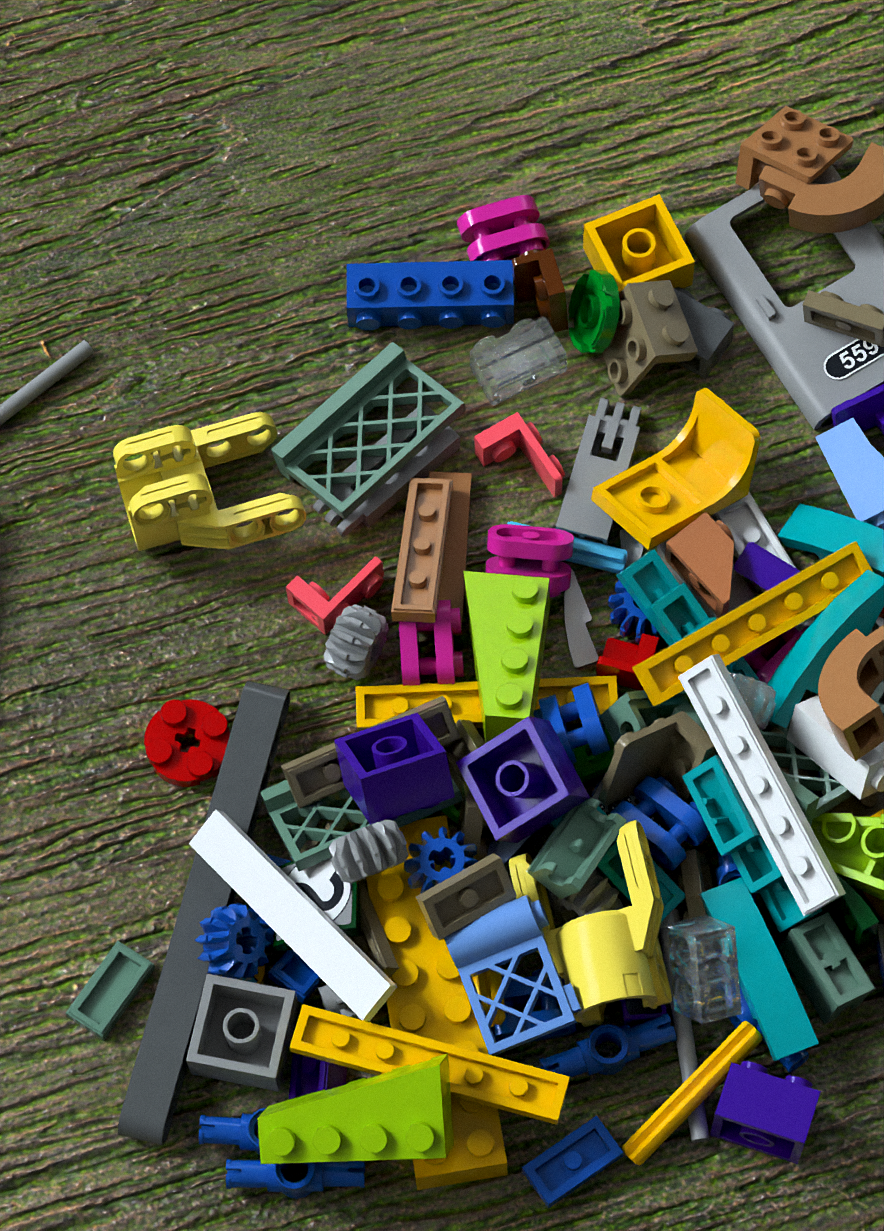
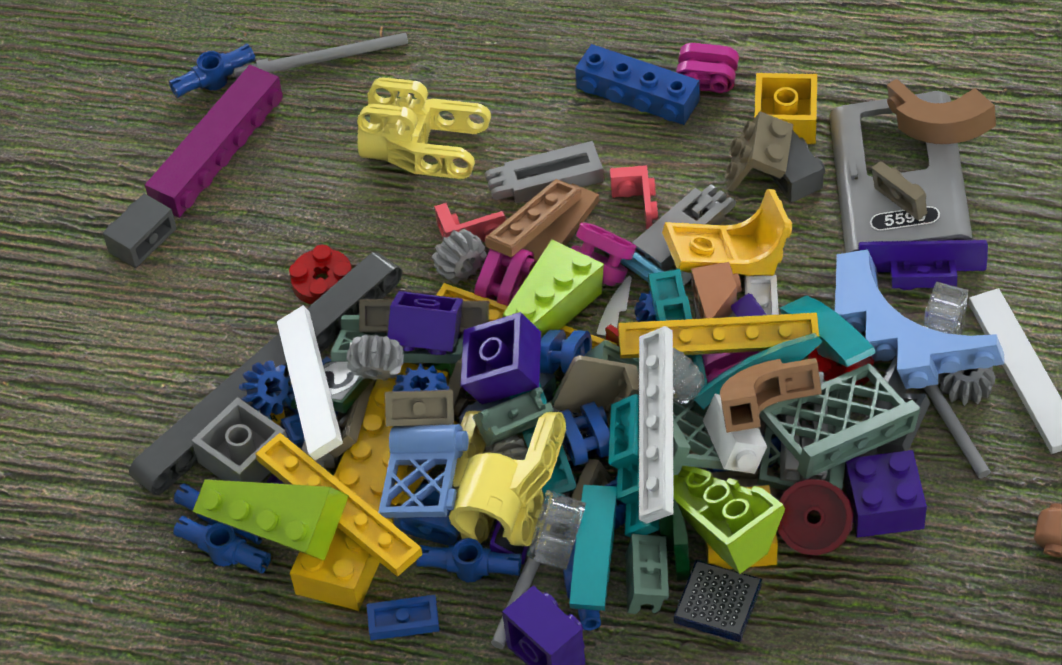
camera: 30 degrees right, 15 degrees down
sand green tile [66,940,155,1041] -> none
sand green fence [271,342,466,519] -> none
clear brick [470,316,567,406] -> none
reddish brown bracket [512,248,568,333] -> none
green tile [568,270,620,354] -> none
yellow axle [622,1021,763,1165] -> none
medium nougat bracket [735,106,853,190] -> none

